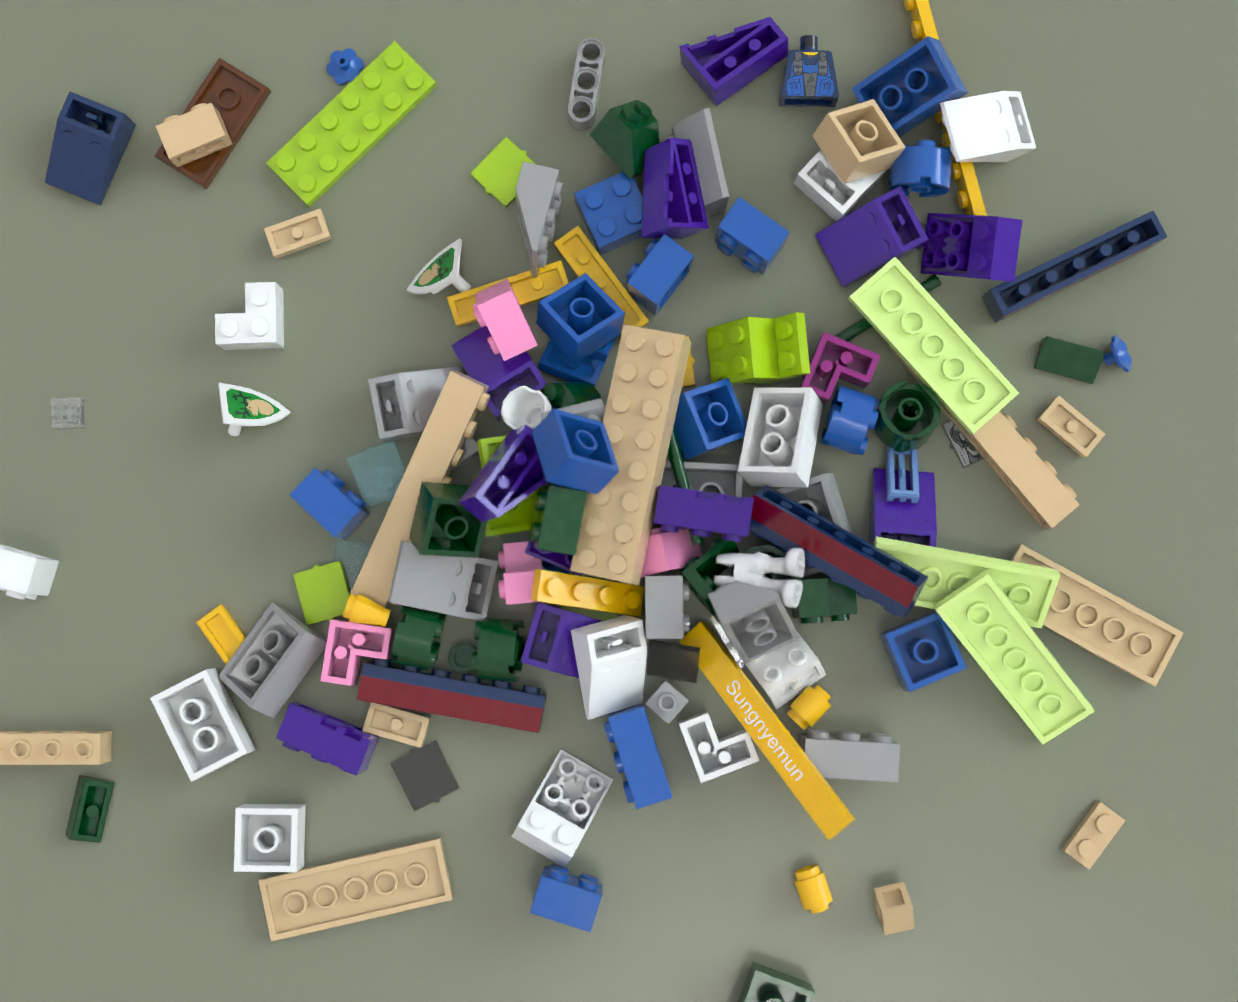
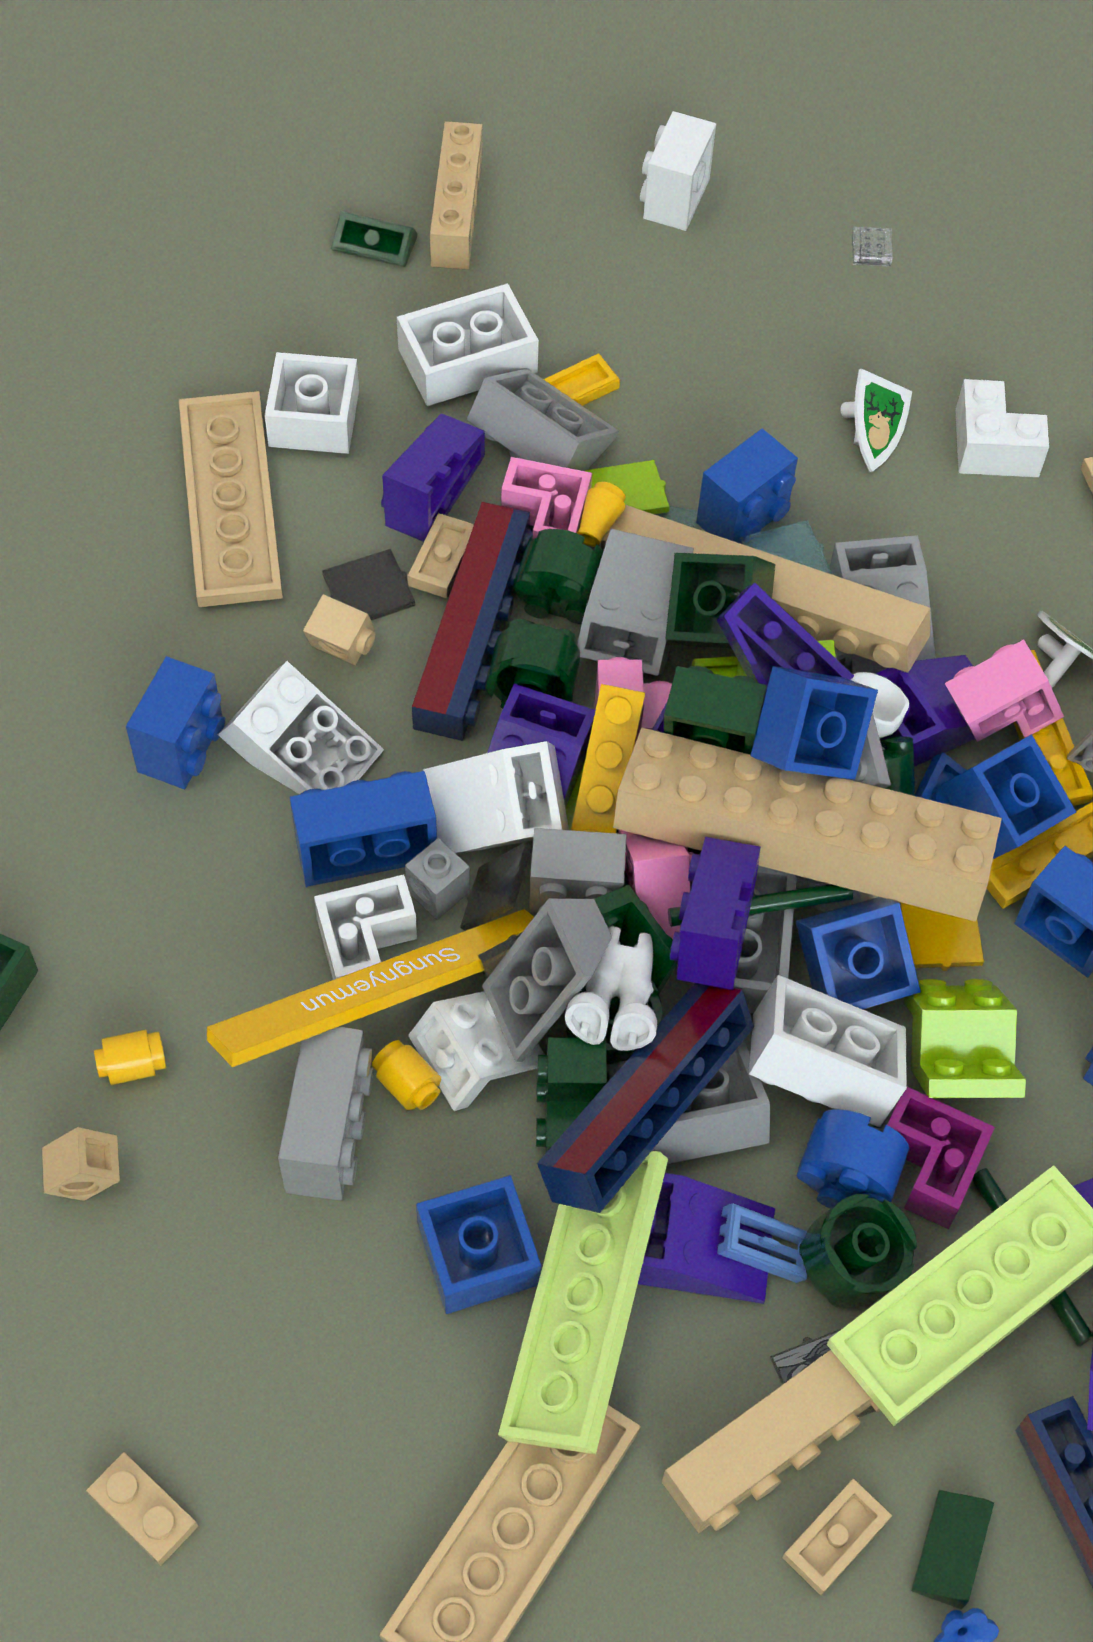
camera: 90 degrees right, 25 degrees down
yellowish green plate [934,570,1095,745] -> none
none -> tan brick [303,594,375,666]

